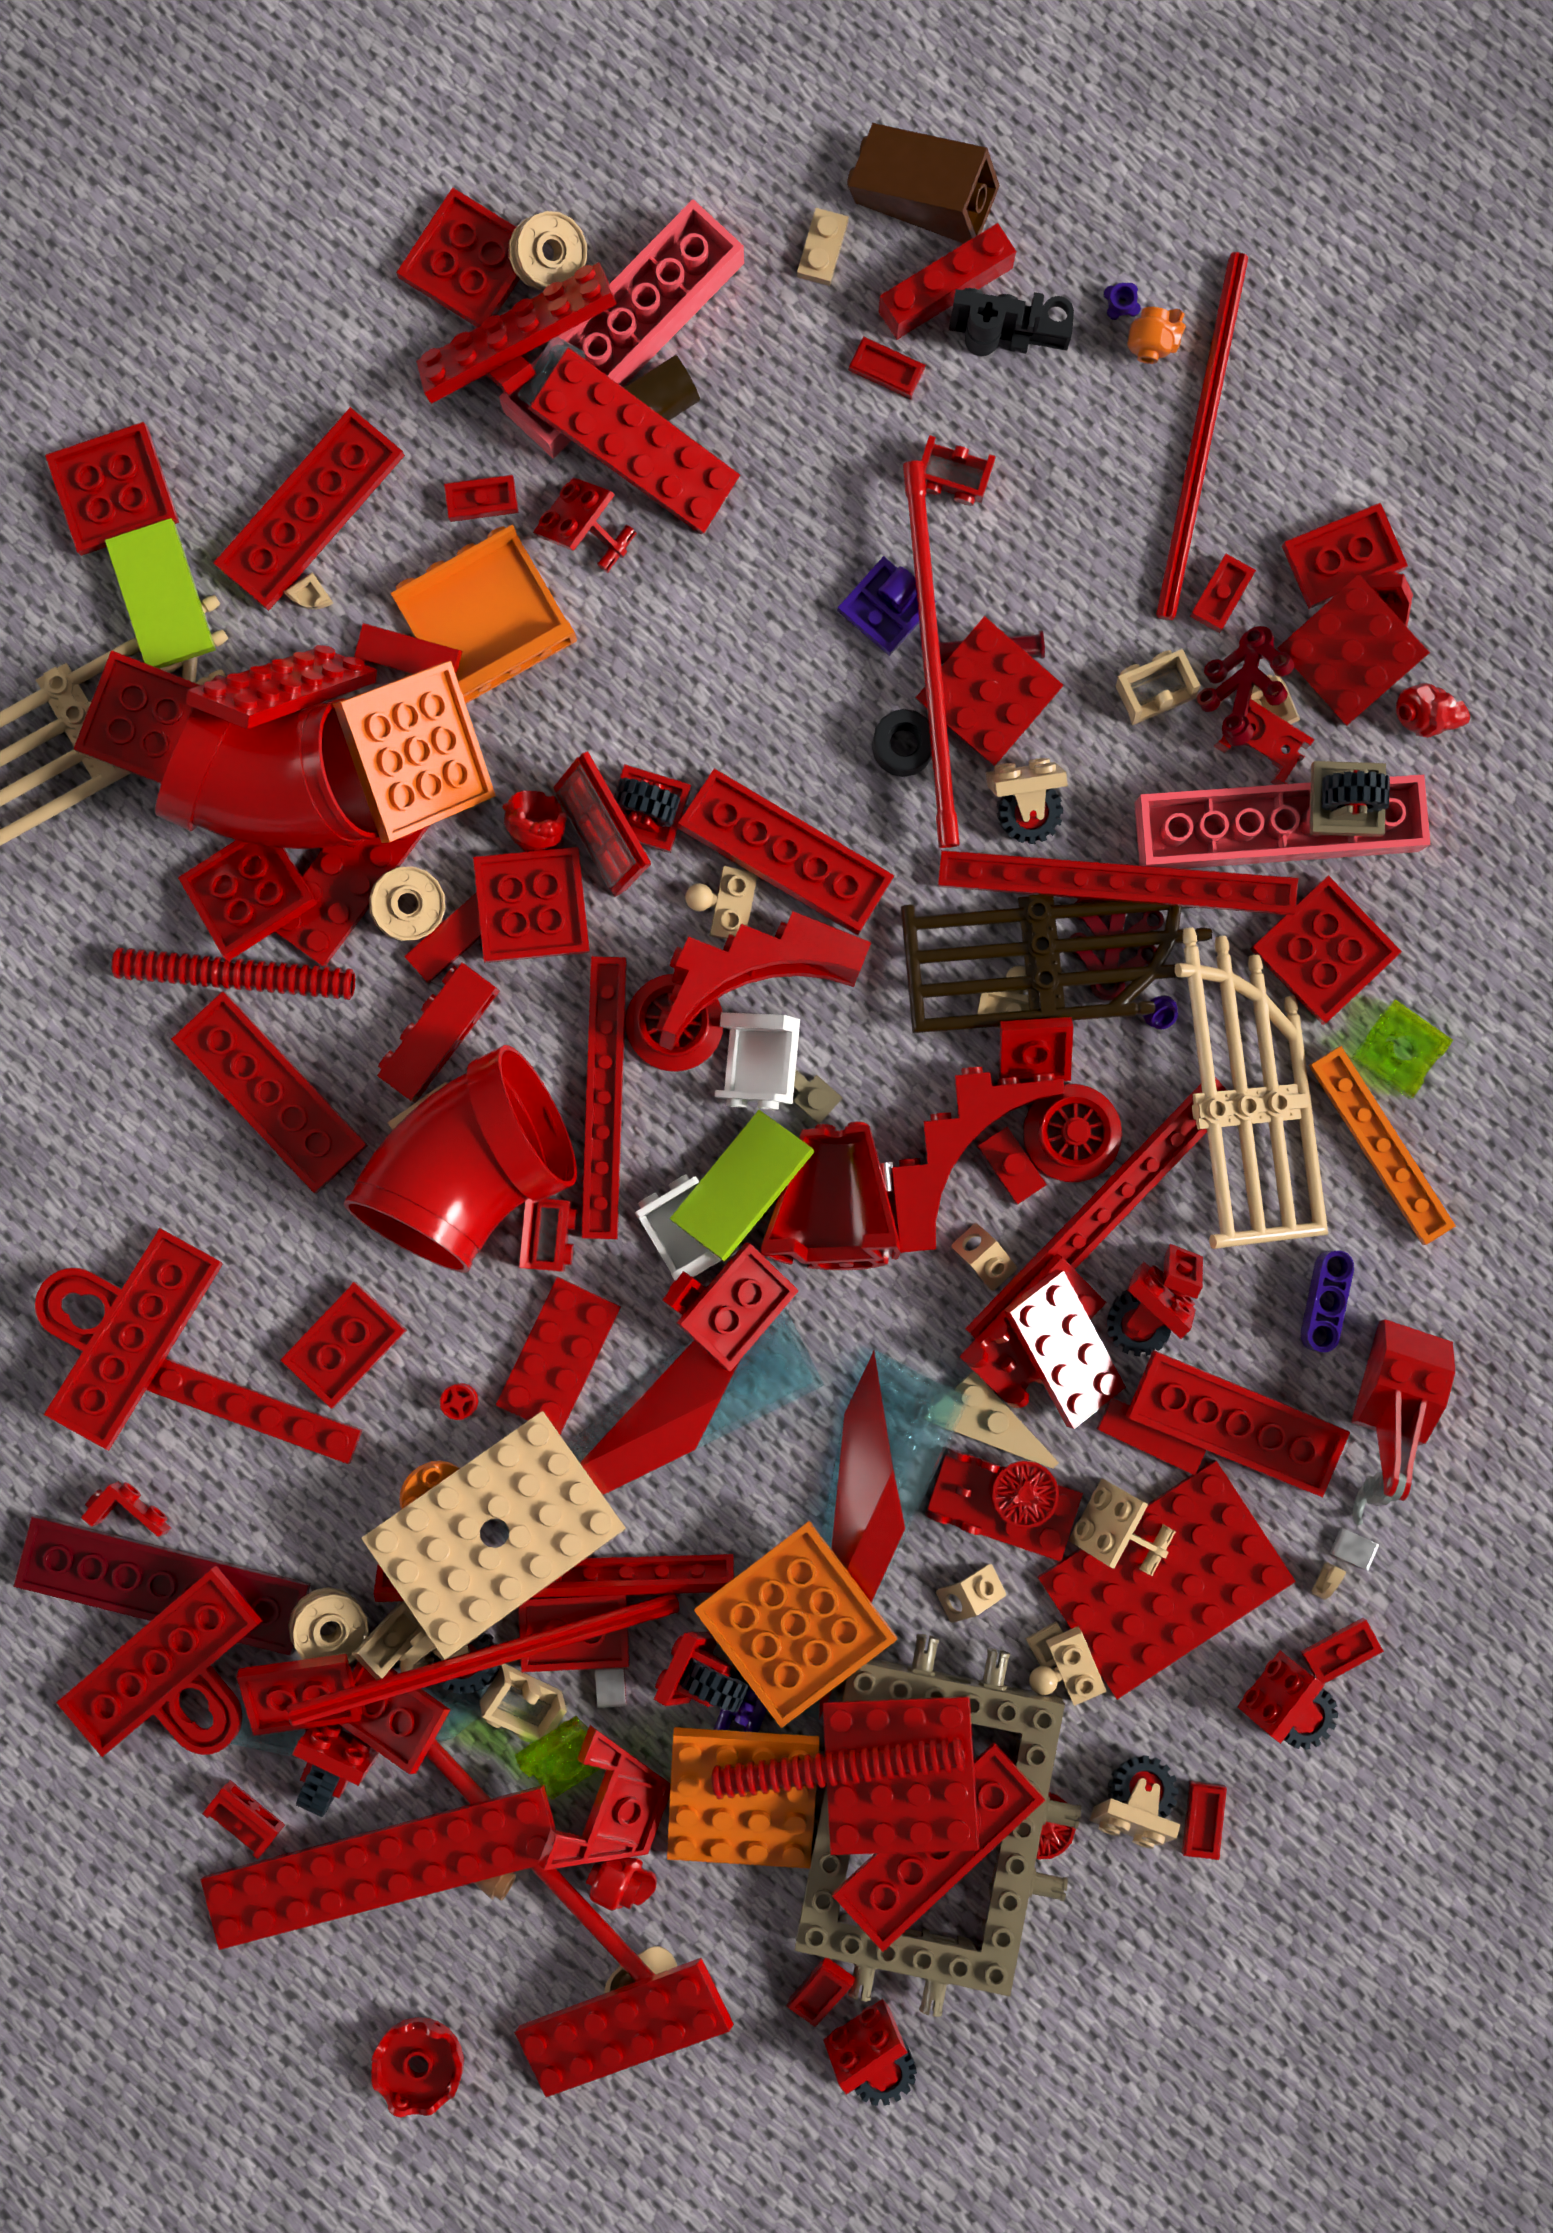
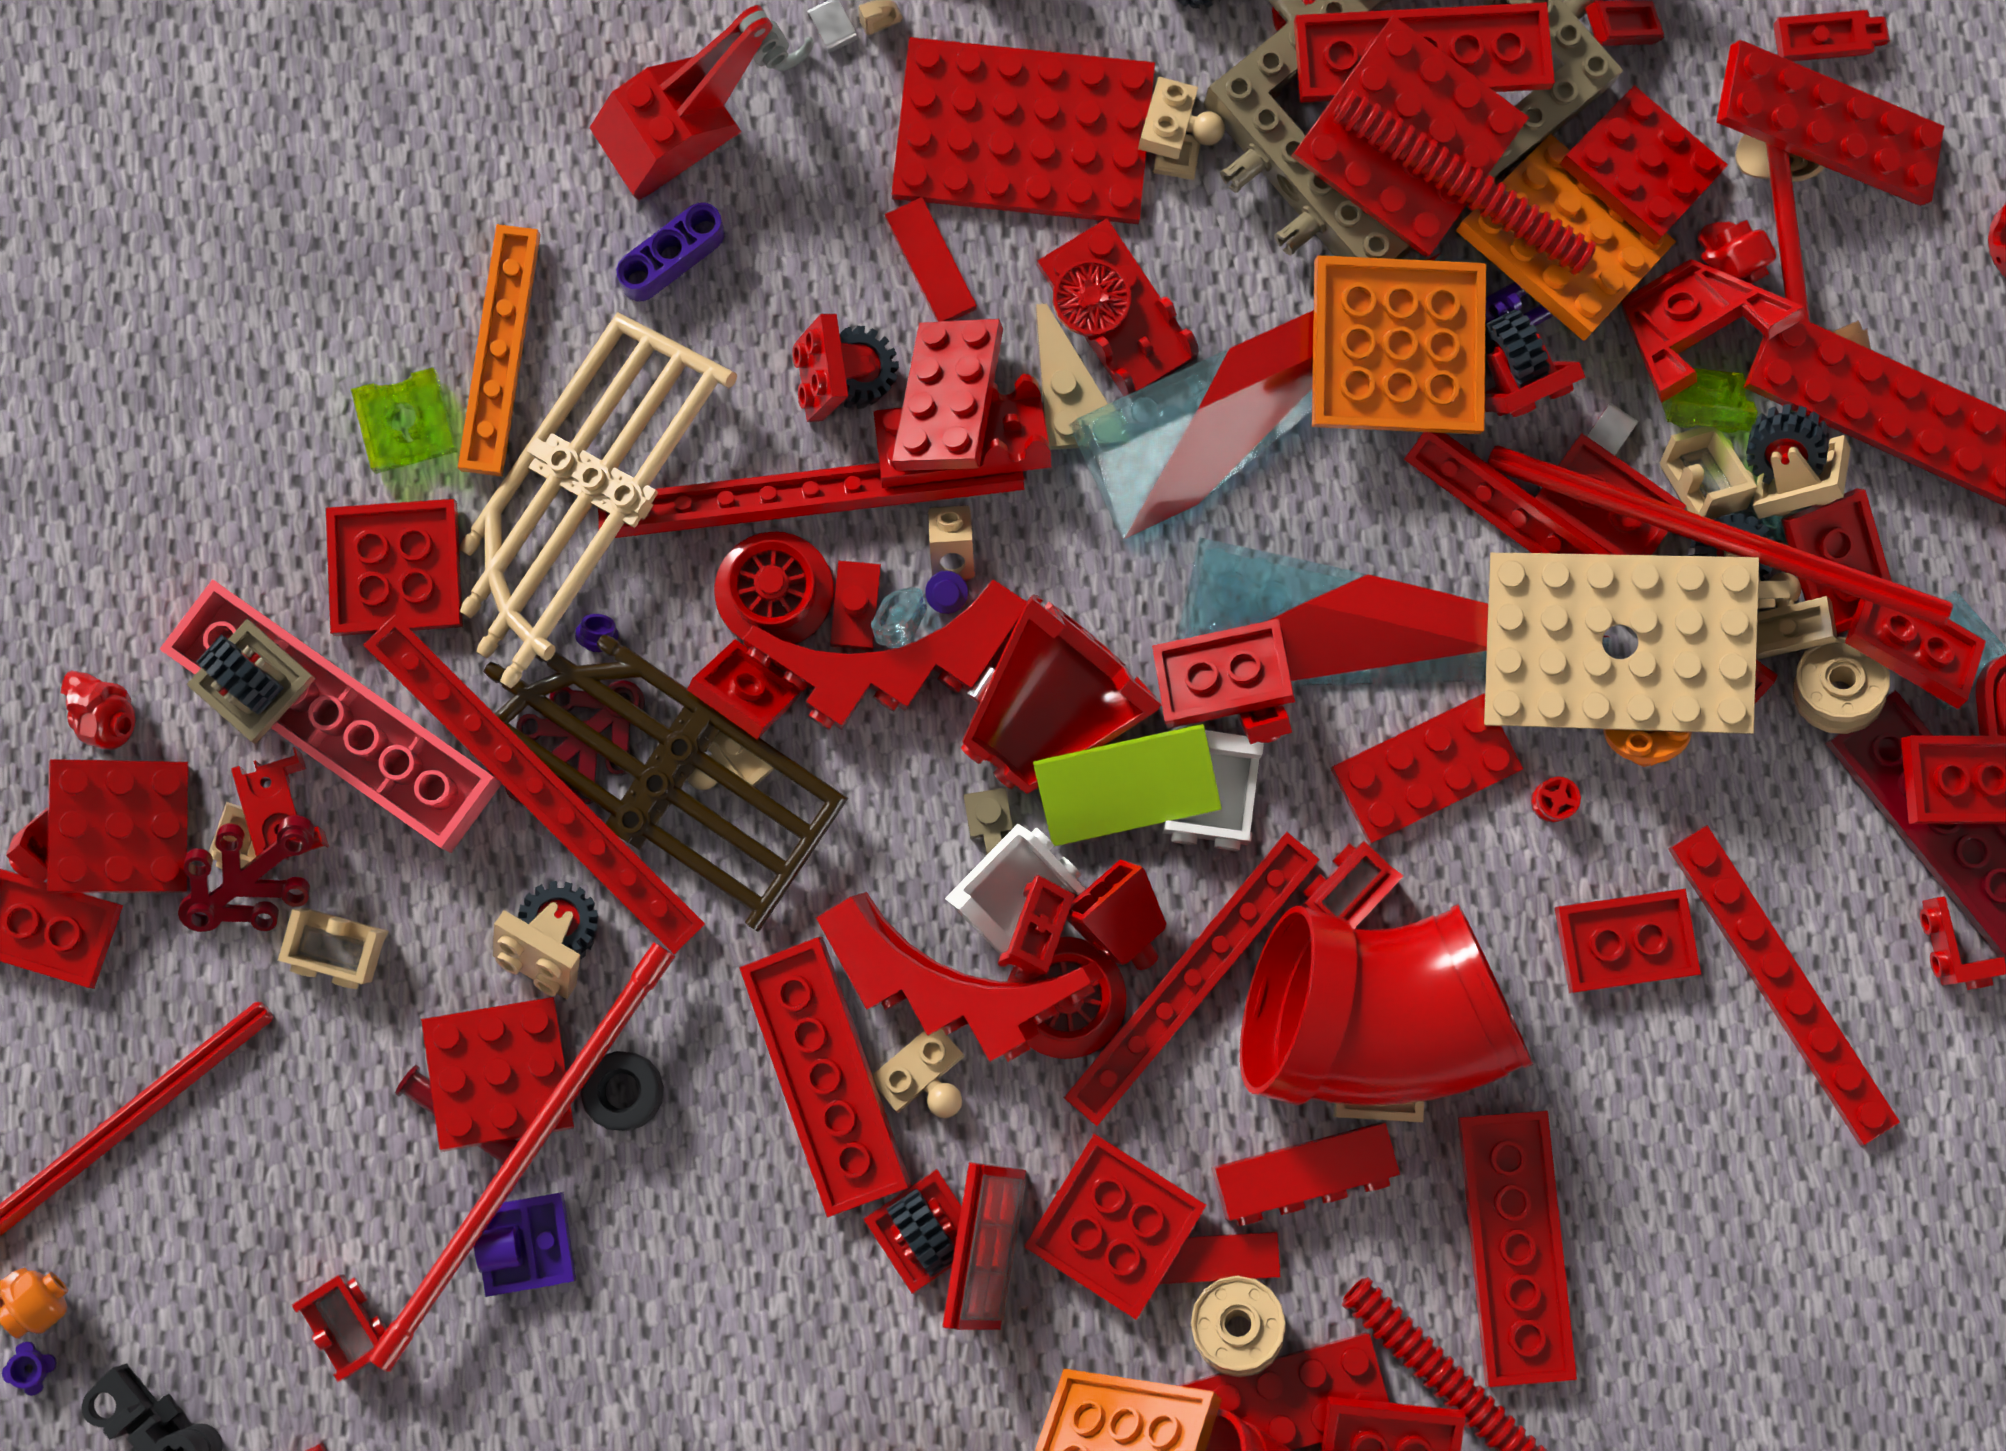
camera: 150 degrees left, 5 degrees down
red plate [35,1228,223,1451] -> none
red plate [292,1724,379,1817] -> none
red hair [502,790,567,852] -> none
tan bracket [936,1564,1006,1623] -> none
tan plate [1068,1478,1176,1576] -> none
red plate [1126,1350,1350,1498] -> none
red plate [1163,1244,1203,1299] -> none
red plate [1189,553,1256,633] -> none
none -> clear light blue plate [871,587,927,648]
none -> dark purple plate [925,571,968,614]
none -> red hinge [998,875,1075,981]
none -> red torso [1066,859,1166,970]
none -> red plate [1560,85,1728,245]
none -> plate [1746,404,1851,519]
none -> red hinge [1773,10,1890,62]

